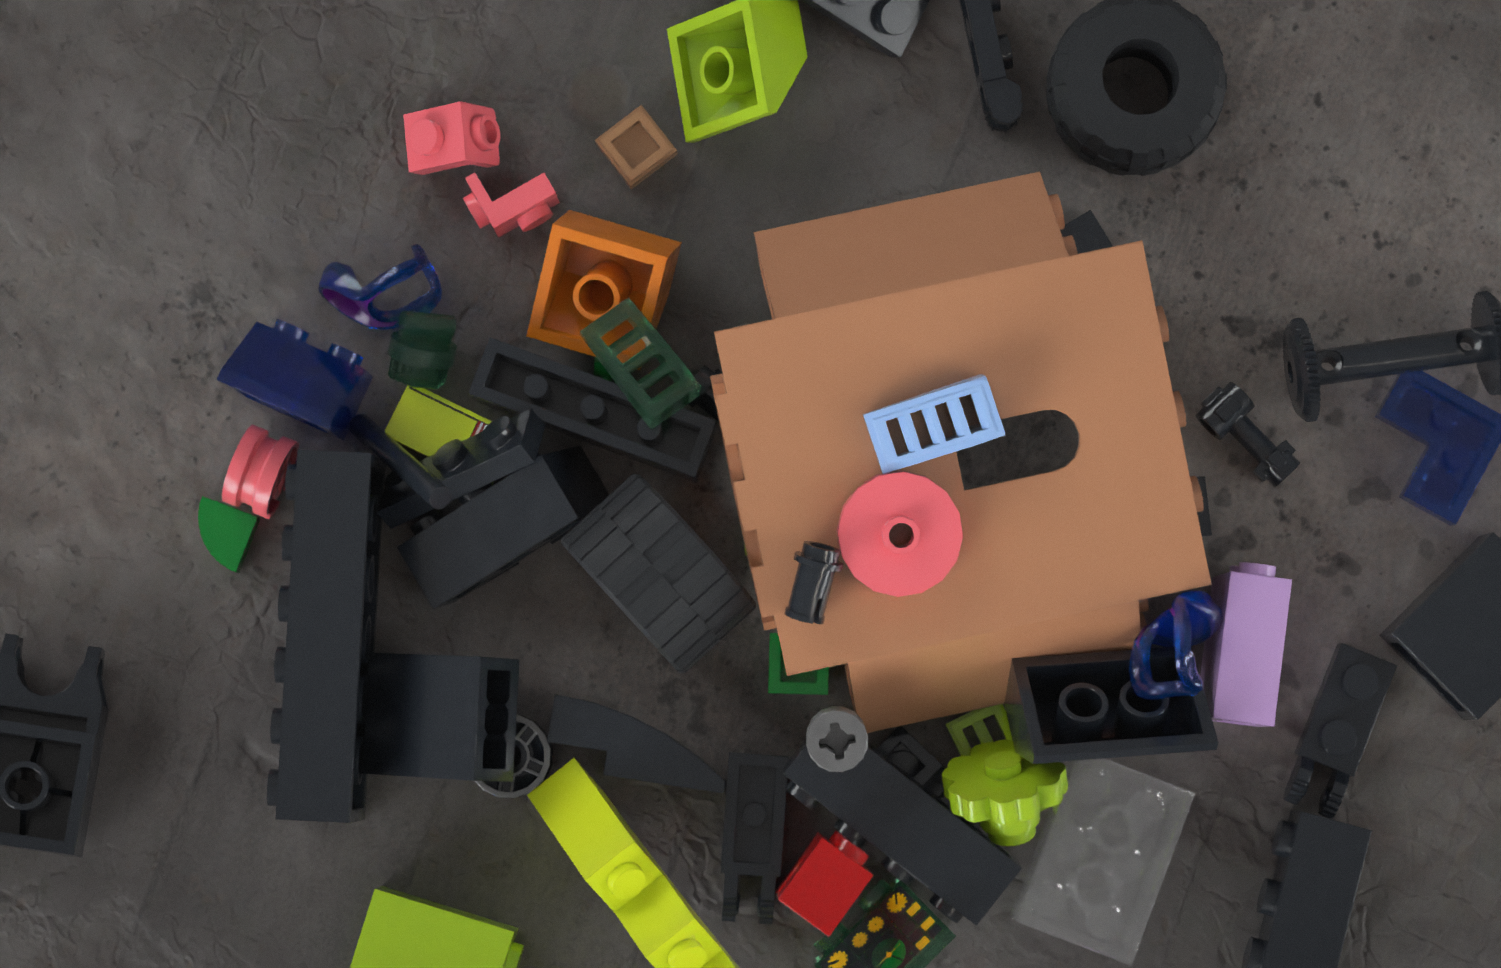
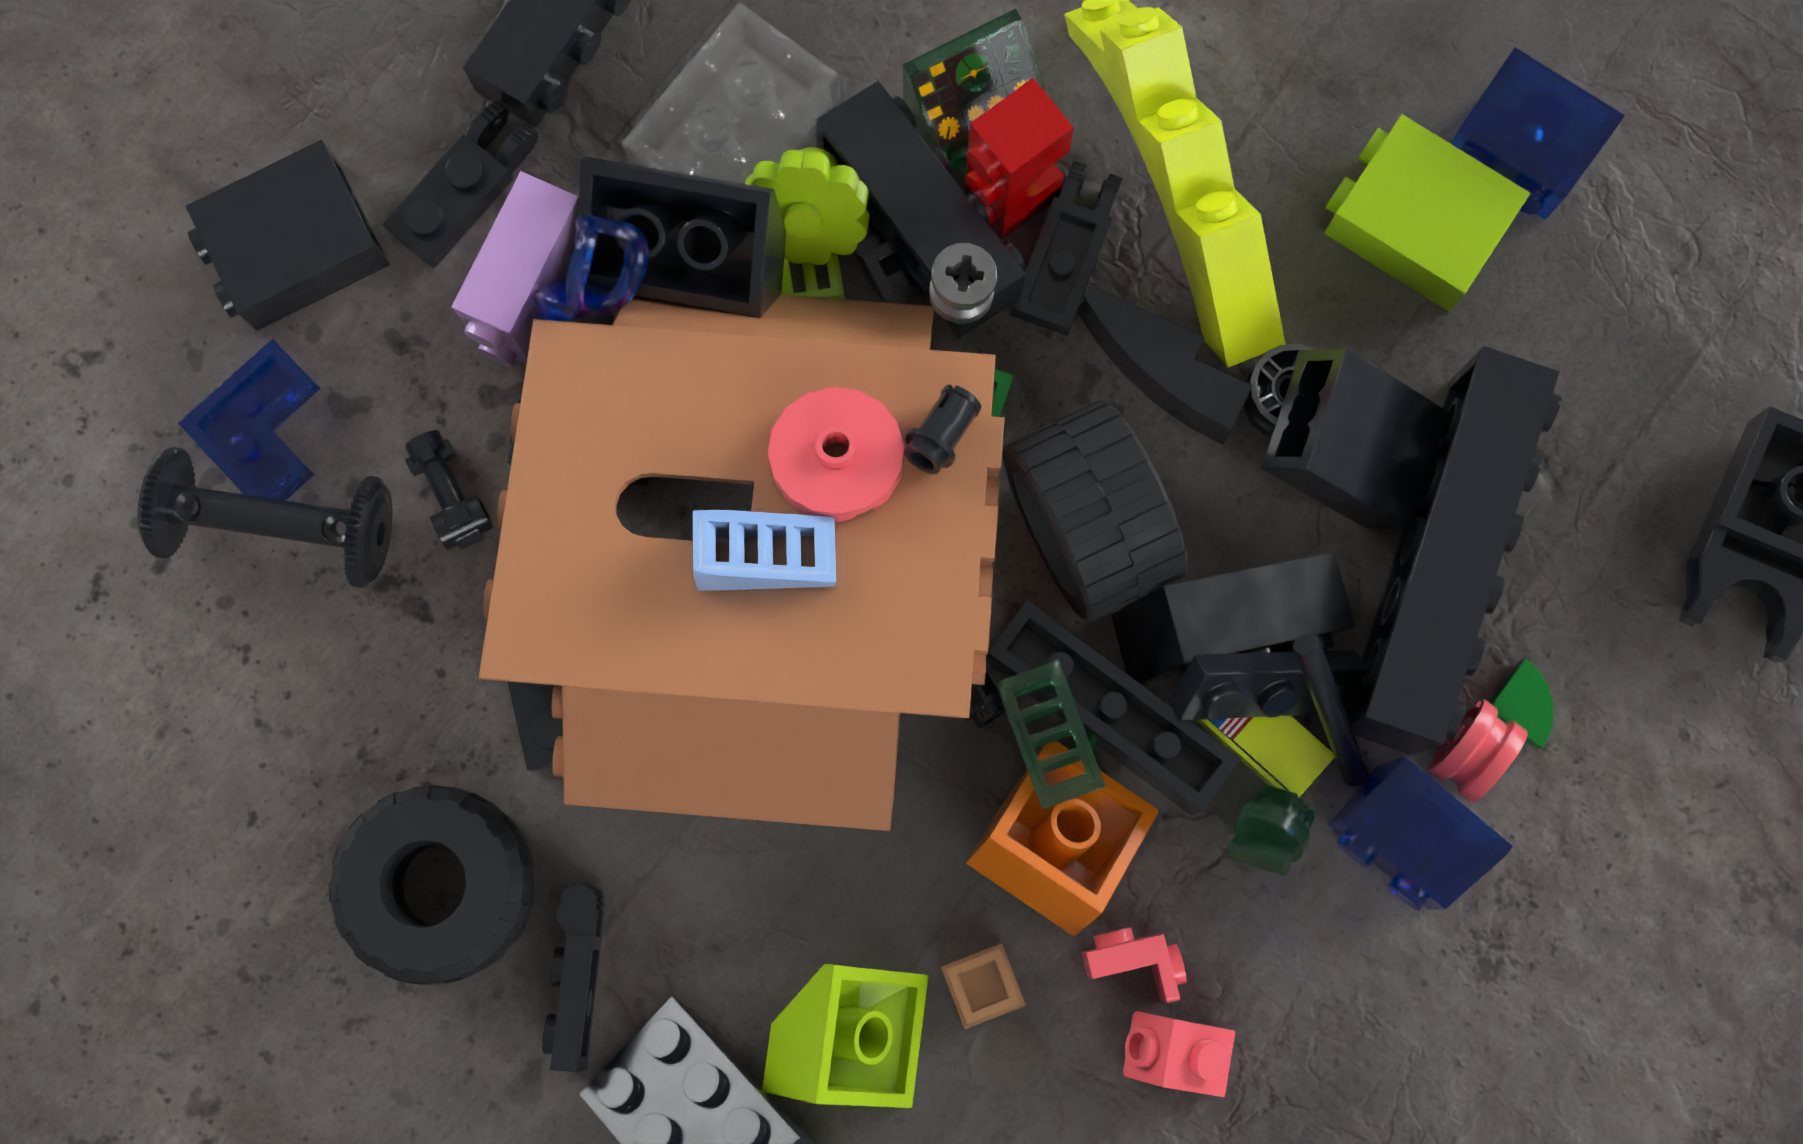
camera: 160 degrees left, 5 degrees down
clear blue piece [318,244,442,330] -> none

